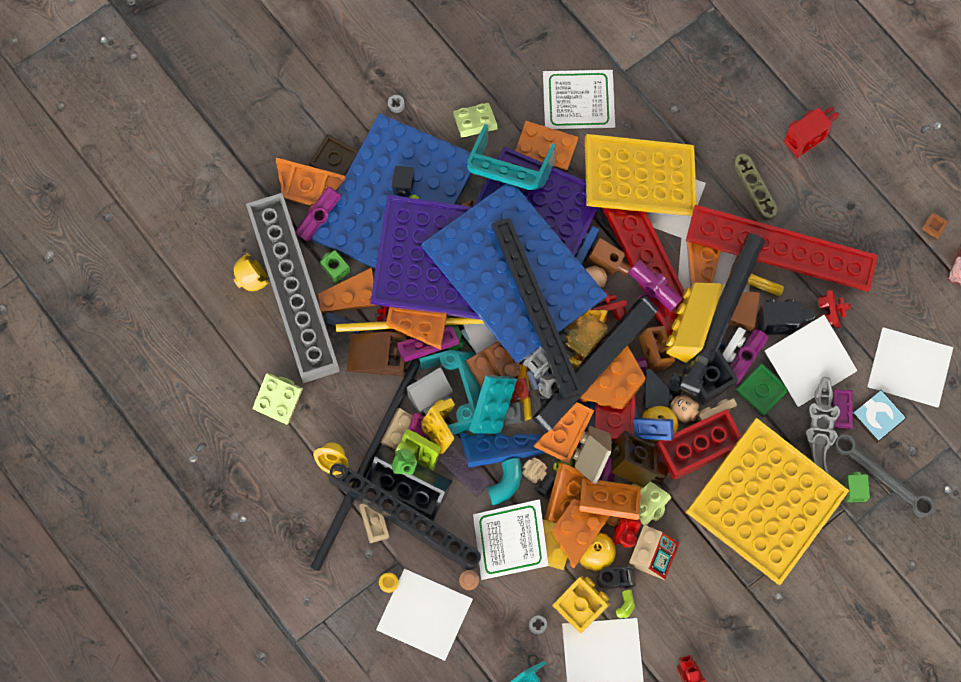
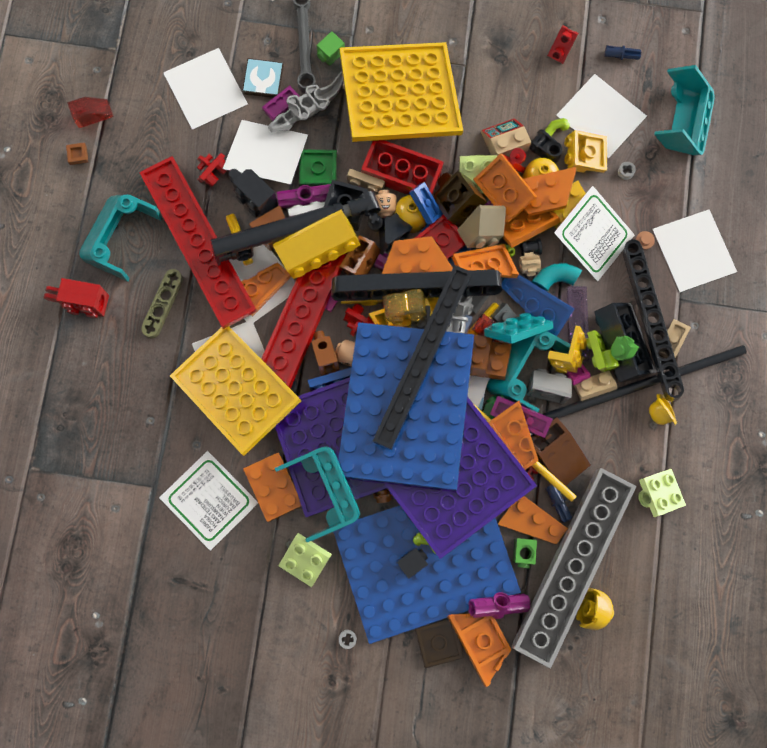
camera: 140 degrees left, 5 degrees up
yellow plate [379,573,399,593] -> none
magenta piece [628,260,683,311] -> none
none -> teal windscreen [79,195,162,282]

